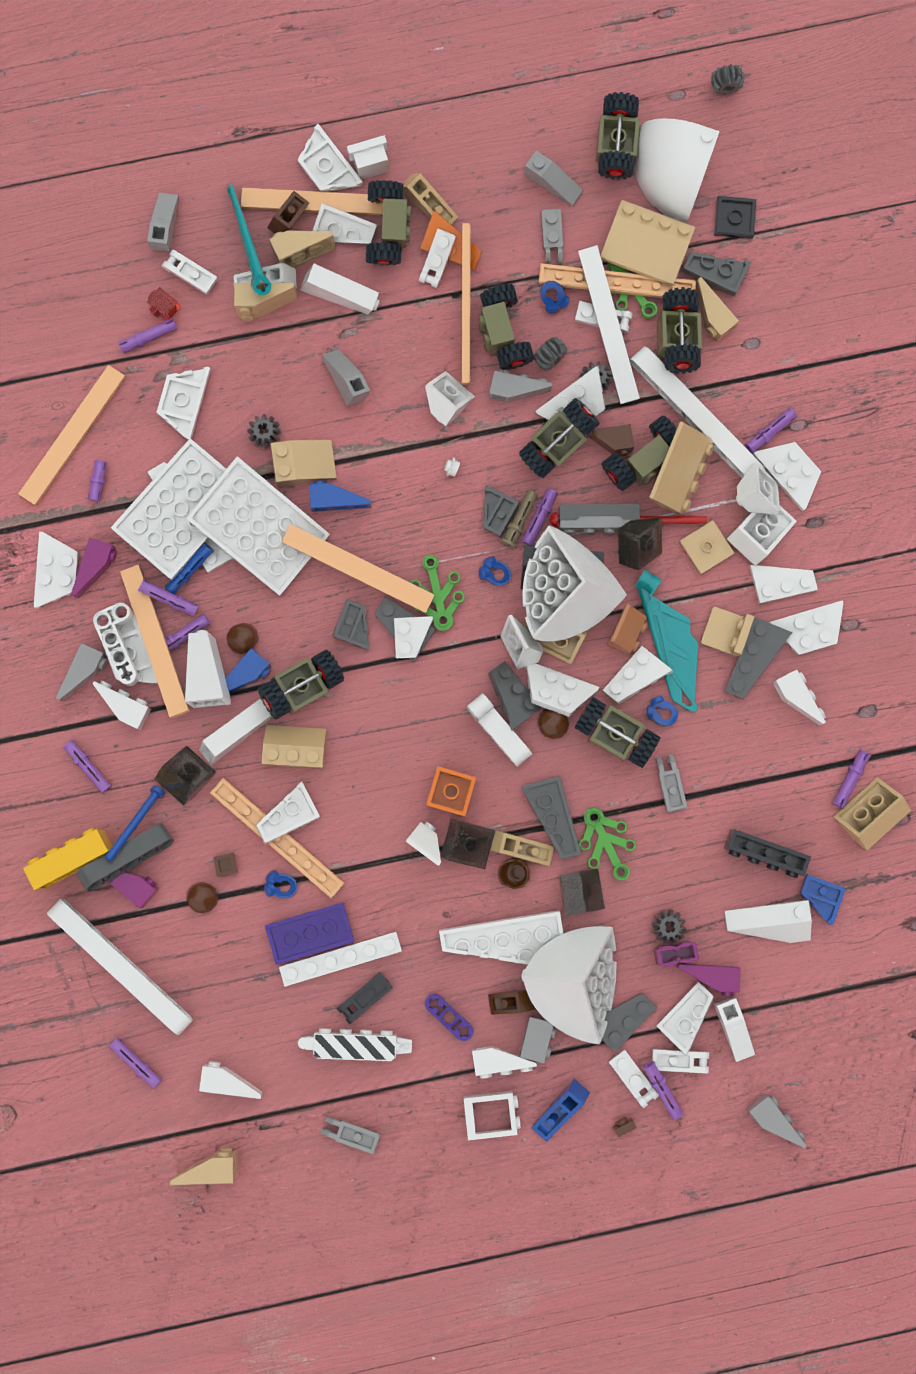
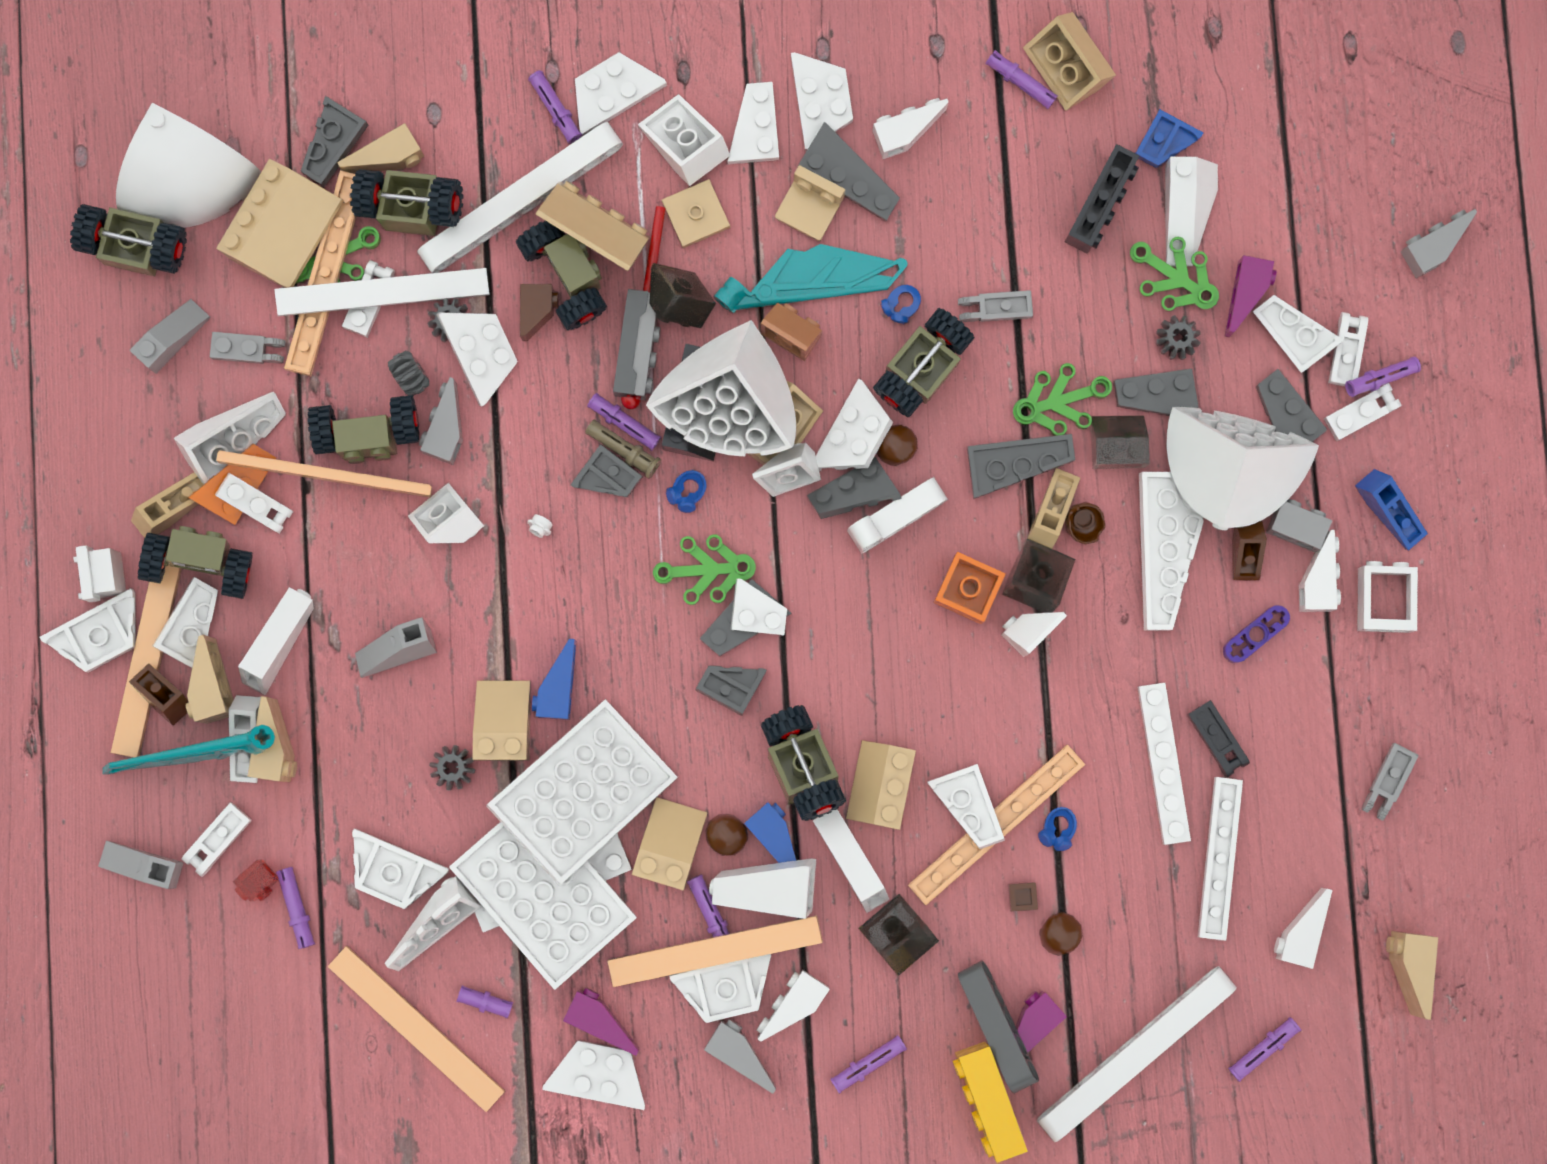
camera: 80 degrees left, 0 degrees up
white beam [93,603,139,686] -> none
blue bar [105,785,165,861] -> none
medium lavender pin [138,579,198,617] -> none
blue pin [165,543,214,594] -> none
dark purple plate [265,902,354,965] -> none
light nougat tile [282,524,435,613] -> none
white hinge [298,1028,412,1061] -> none
brick [519,398,600,478] -> none
blue piece [540,280,569,313] -> none
white wing [603,646,673,705] -> none
reddish brown plate [613,1117,637,1137] -> none
magenta brick [654,941,699,967] -> none
dark grey gear [711,64,744,95] -> none
black tile [714,196,757,239] -> none
white slope [714,997,755,1062] -> none
white slope [736,462,780,515] -> none
none -> white wedge [174,392,286,485]
none -> white wedge [385,876,482,971]
none -> tan slope [632,797,707,890]
none -> dark grey wing [1113,369,1199,416]
none -> bright green plant [1130,237,1219,311]
none -> white plate [1198,777,1243,941]

